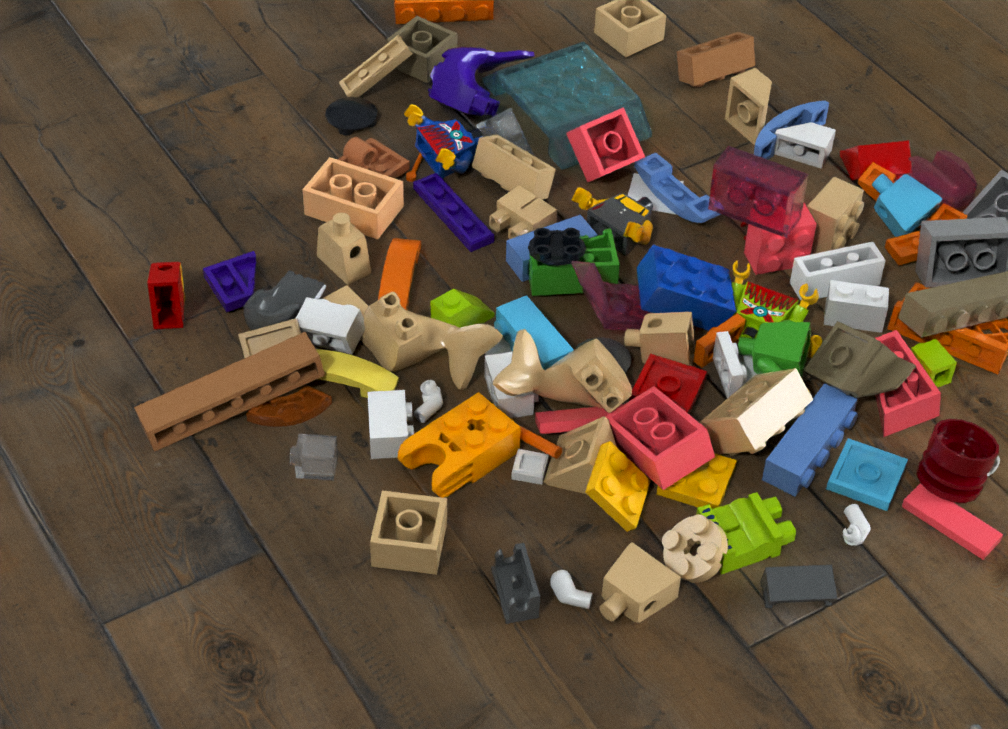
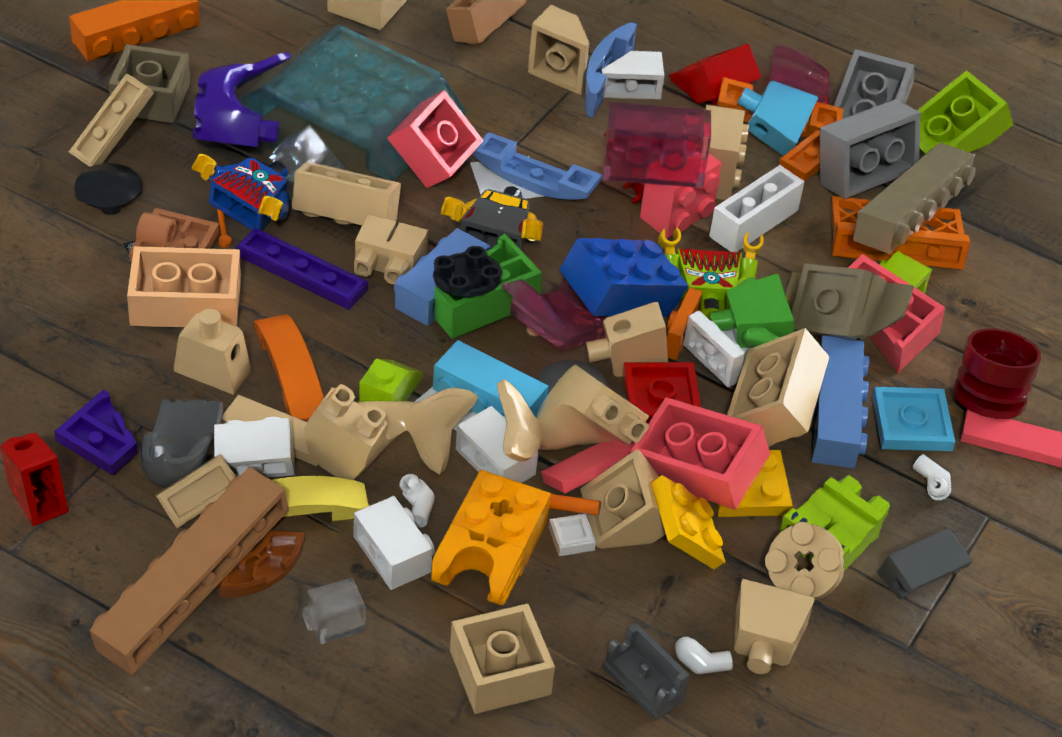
camera: 30 degrees left, 0 degrees up
white brick [824,280,889,333] -> none

